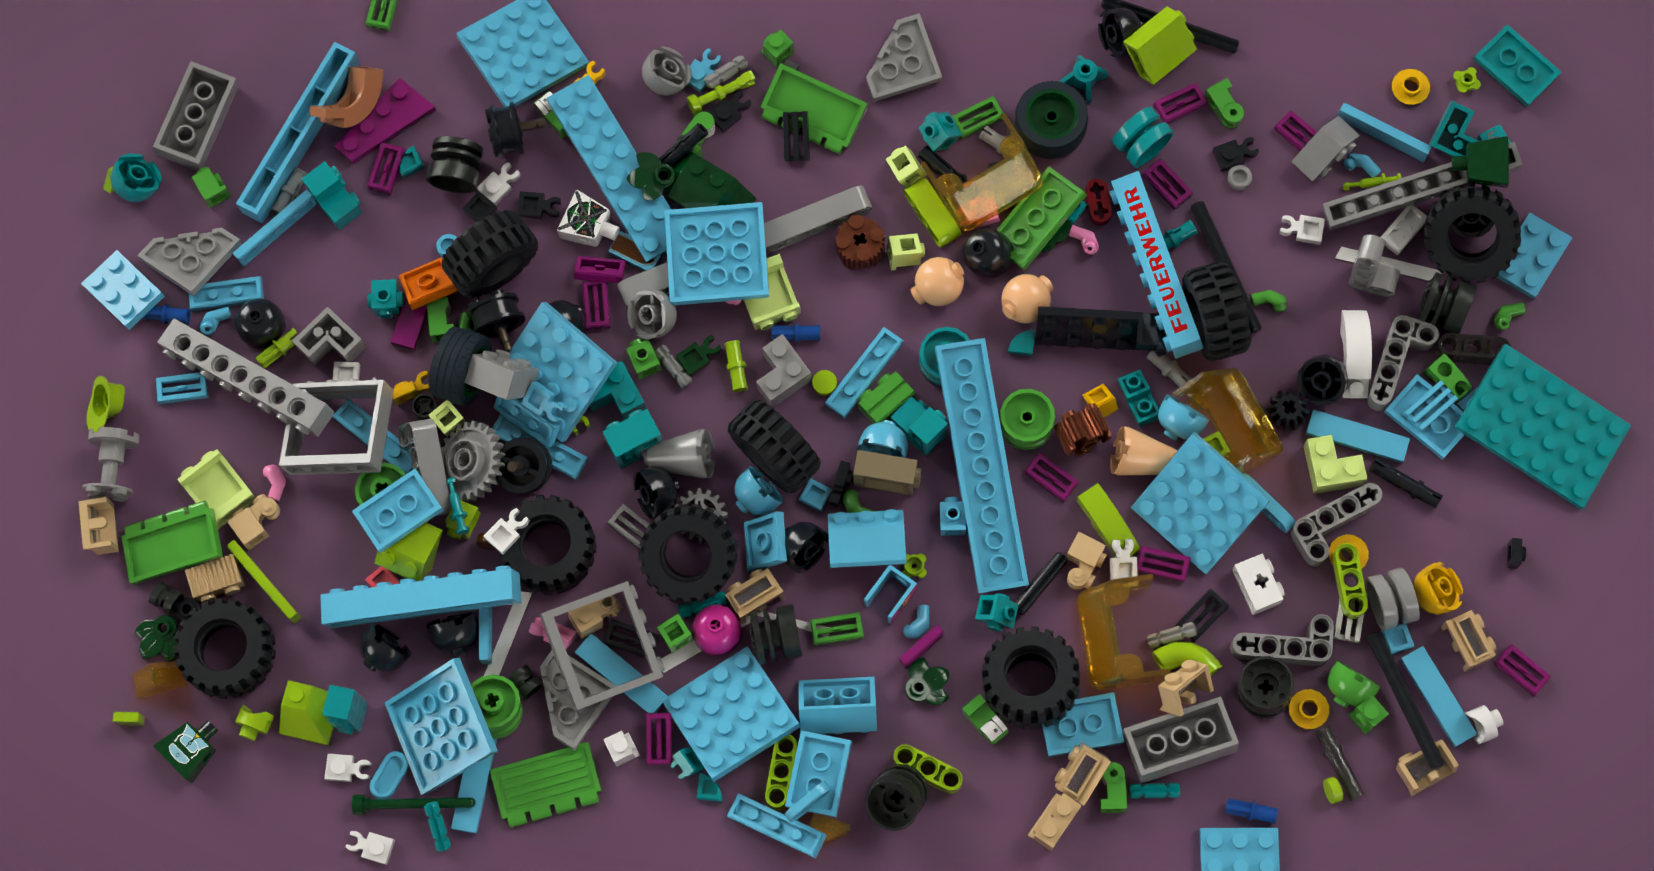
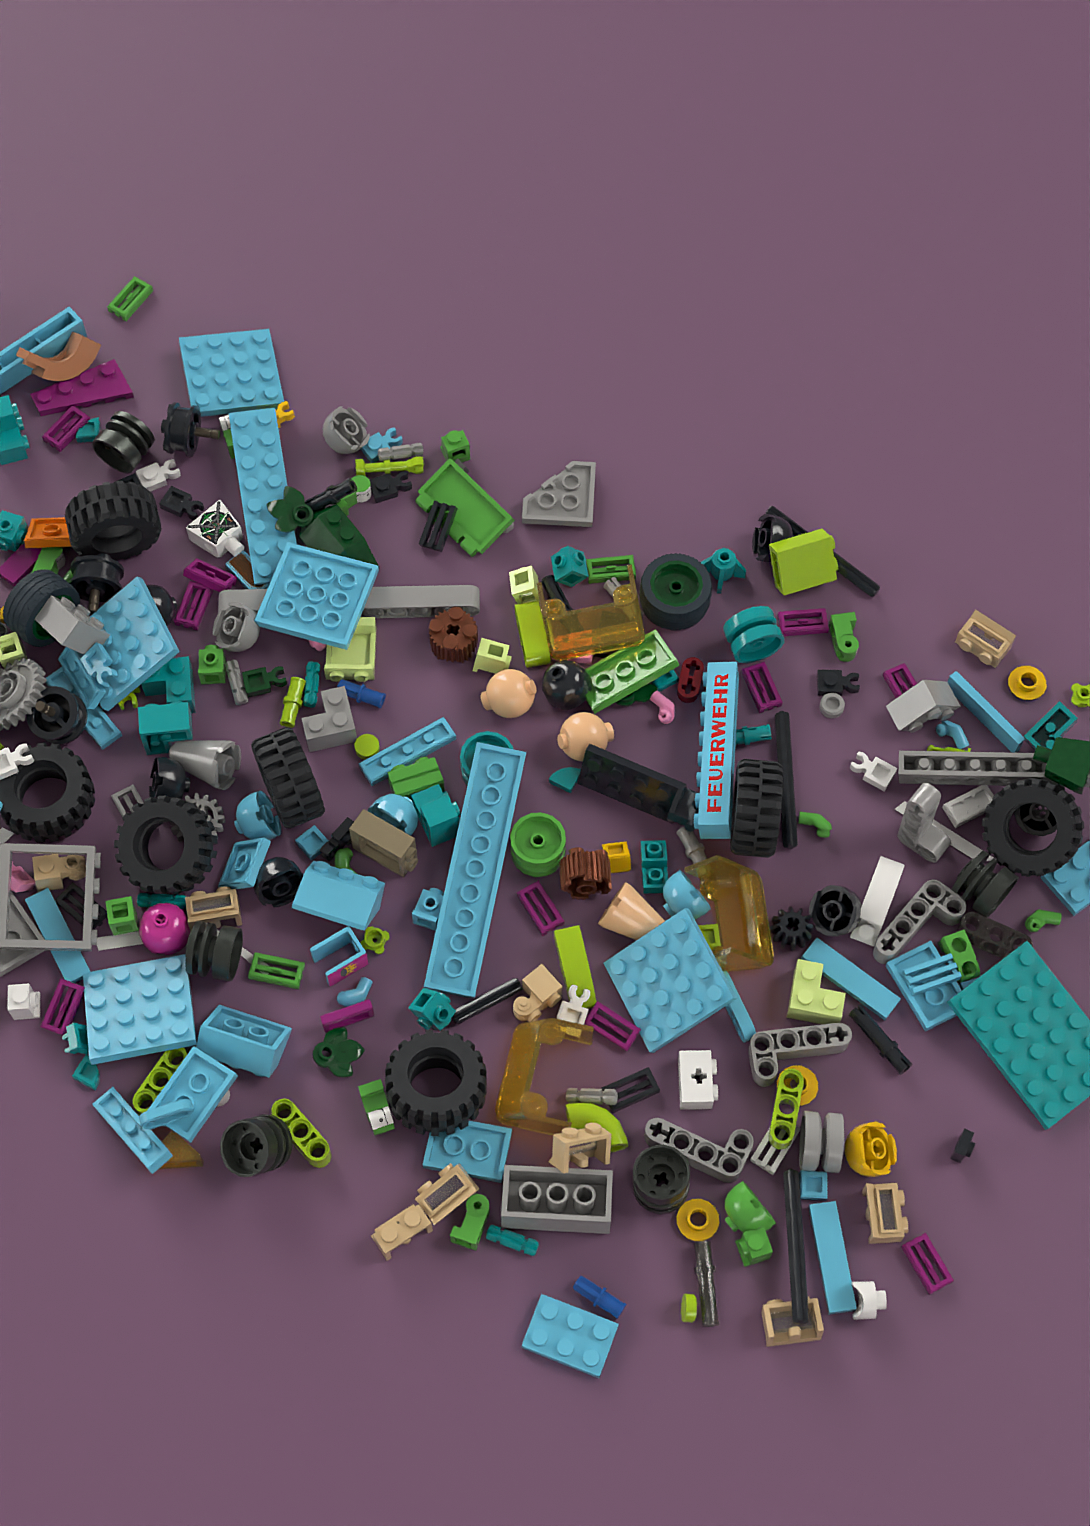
camera: 15 degrees right, 10 degrees down
none -> teal axle [303,661,320,708]
none -> tan window [955,609,1016,668]

